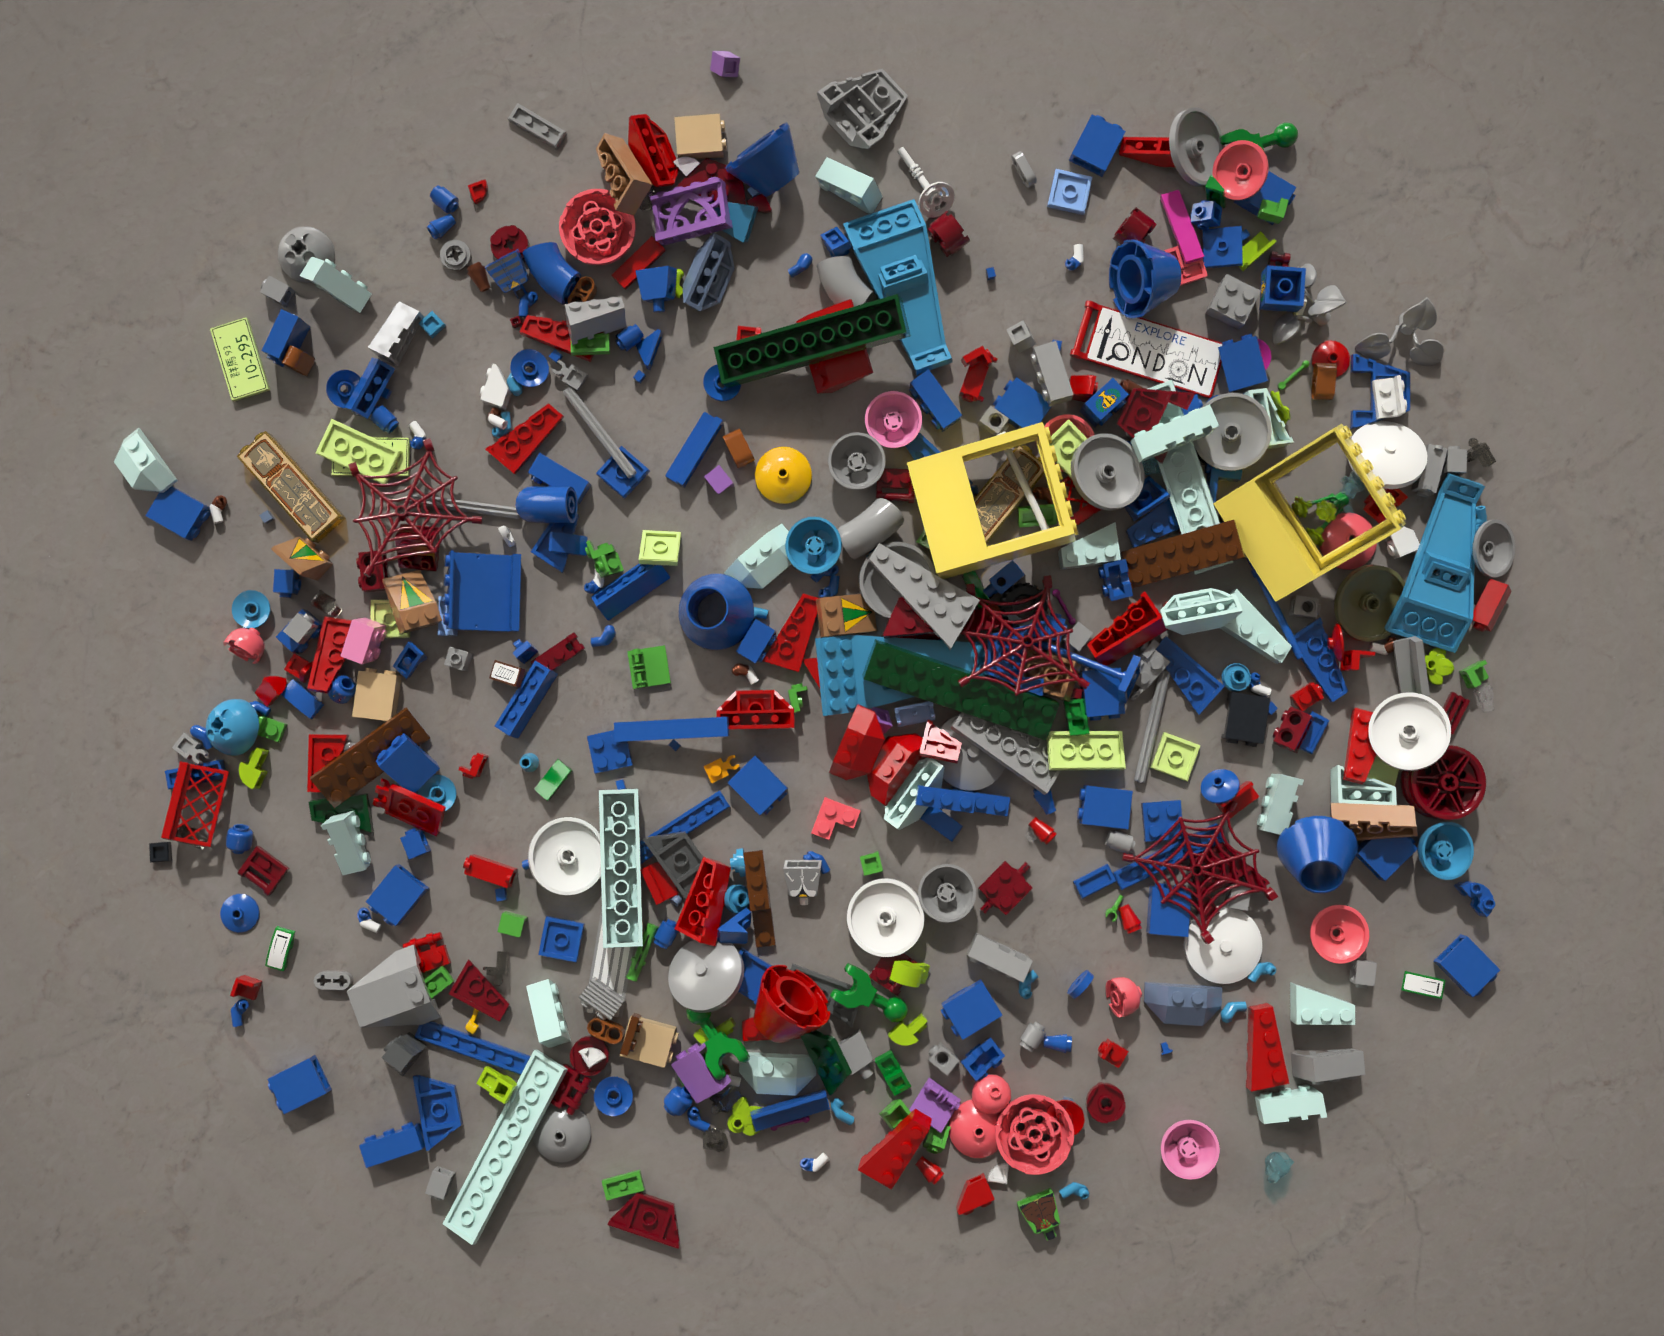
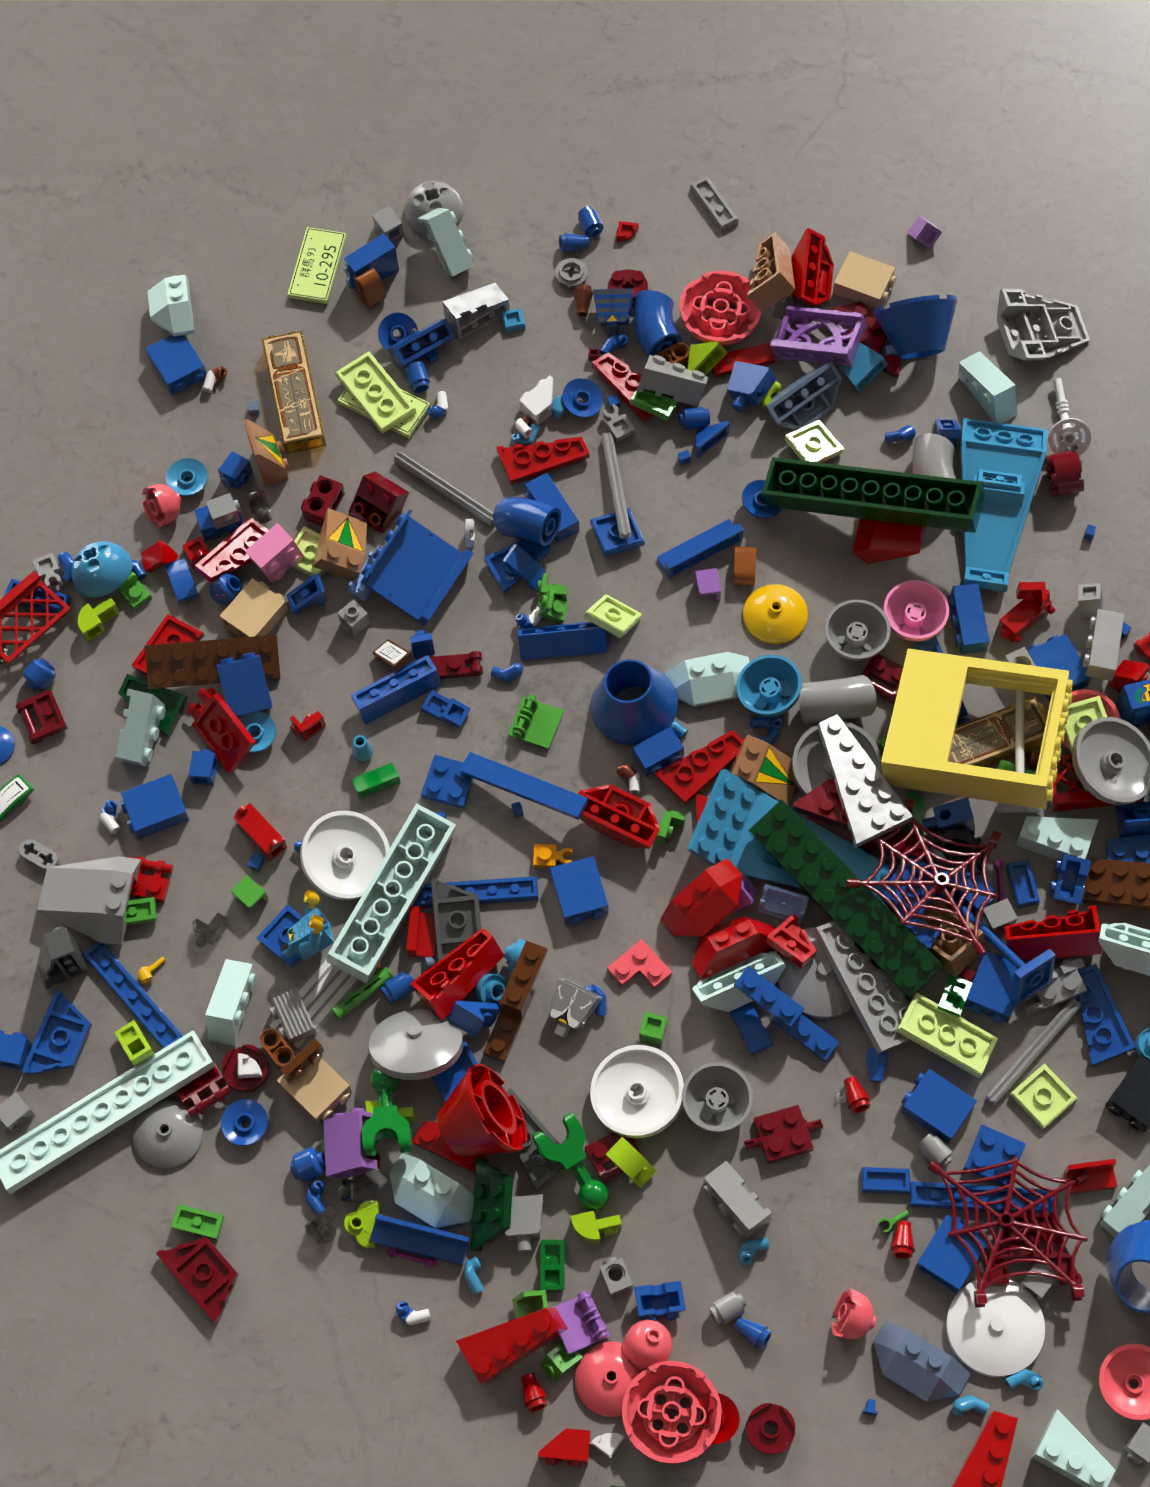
camera: 30 degrees right, 20 degrees down
dark red animal [348,438,483,577] -> none
dark red wing [449,959,510,1022] -> none
white tile [674,157,700,176] -> none
blue brick [941,979,1003,1040] -> none
blue piece [1067,970,1094,999] -> none
red bracket [1098,1038,1129,1068] -> none
blue dish [1201,769,1240,804] -> none
none -> dark azure torso [280,890,334,960]
none -> blue slope [420,690,471,727]
none -> lime slope [688,341,728,376]
none -> tile [784,420,844,463]
none -> blue tile [1005,860,1040,908]

